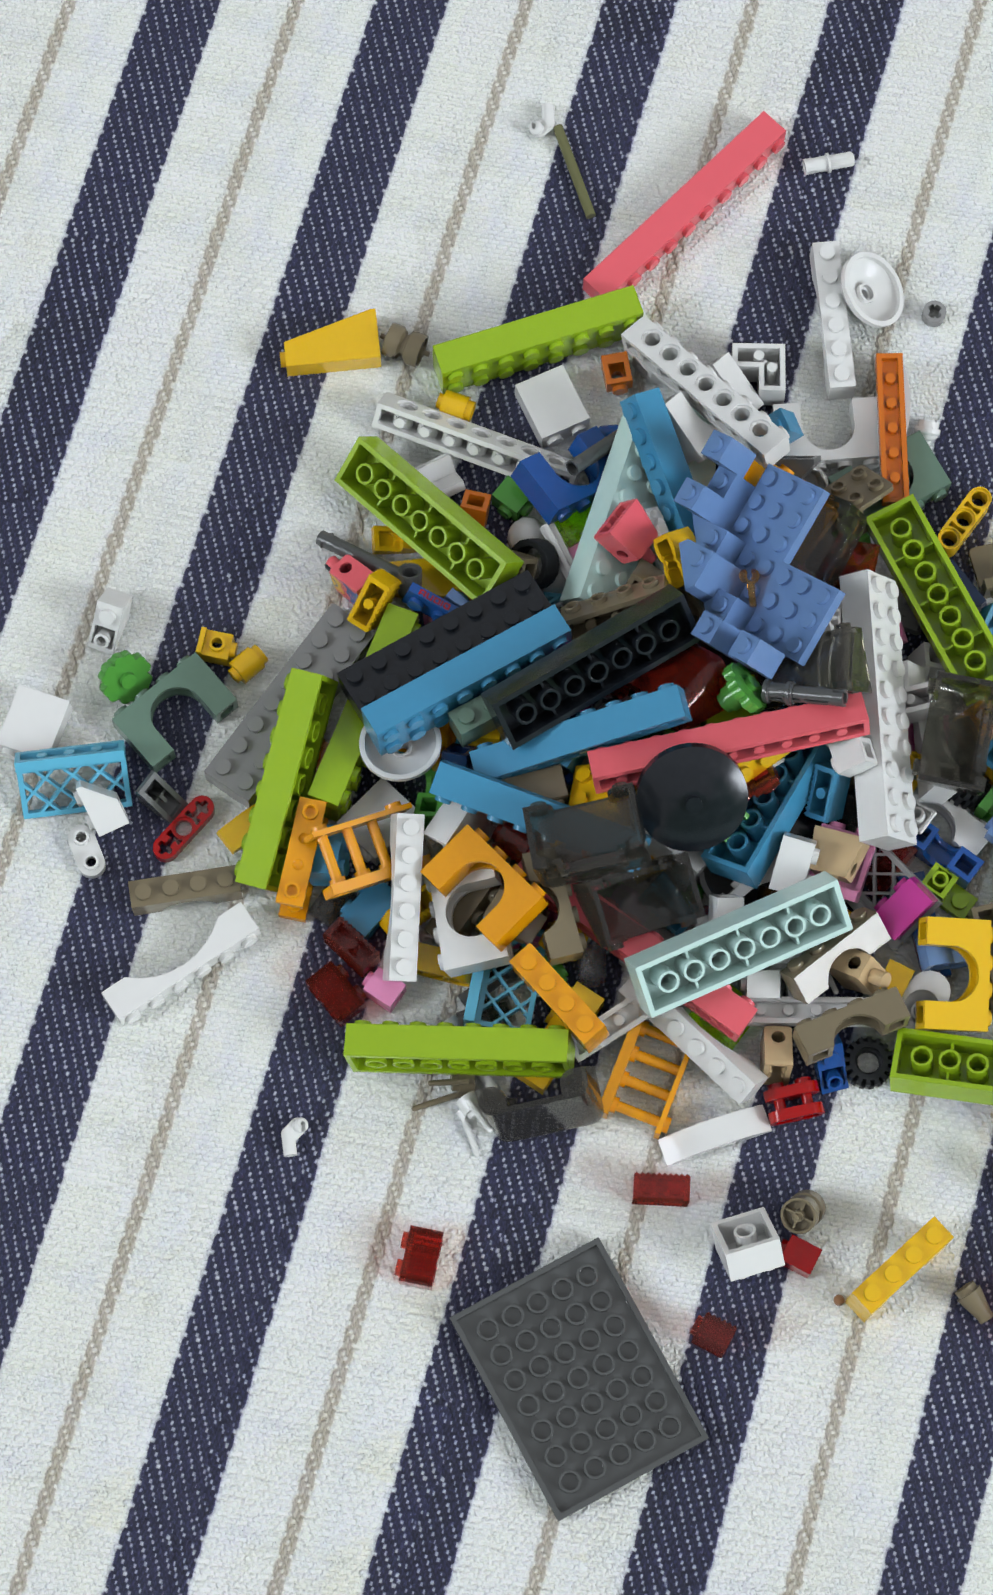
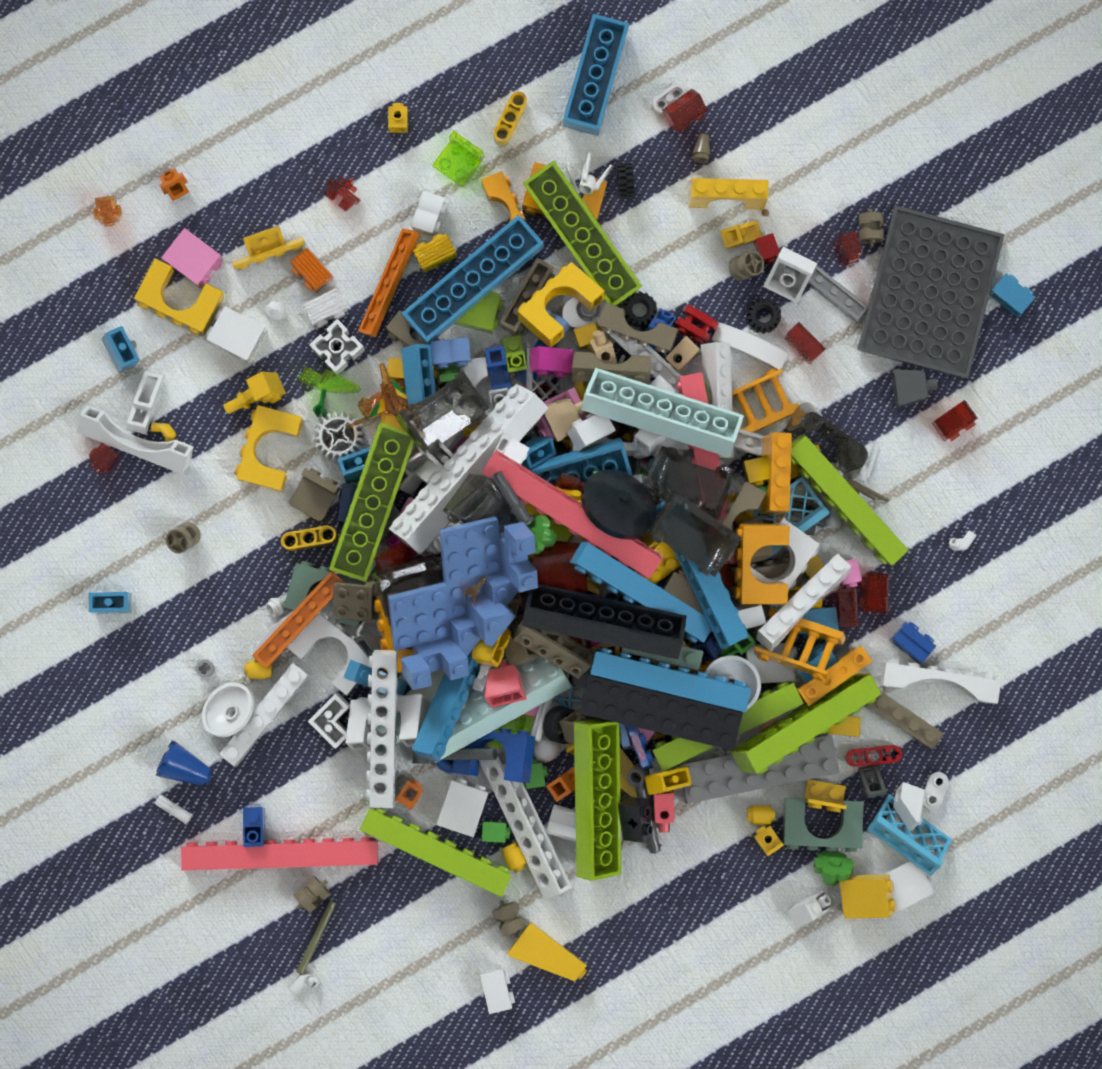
camera: 140 degrees left, 10 degrees up
none -> blue cone [155,740,212,786]
none -> blue slope [243,807,265,847]
none -> yellow brick [244,659,273,680]
none -> dark tan wheel [293,876,331,913]
none -> white brick [480,968,515,1014]
none -> bright green brick [482,821,510,843]
none -> black brick [618,796,653,843]
none -> yellow slope [720,220,762,249]
none -> black tyre [746,297,781,334]
none -> yellow bracket [804,779,847,813]
none -> light grey tile [807,265,868,323]
none -> yellow brick [839,874,896,919]
none -> dark tan wheel [859,209,884,247]
none -> blue brick [889,622,936,664]
none -> dark grey torso [891,369,938,408]
none -> dark azure brick [990,273,1036,318]

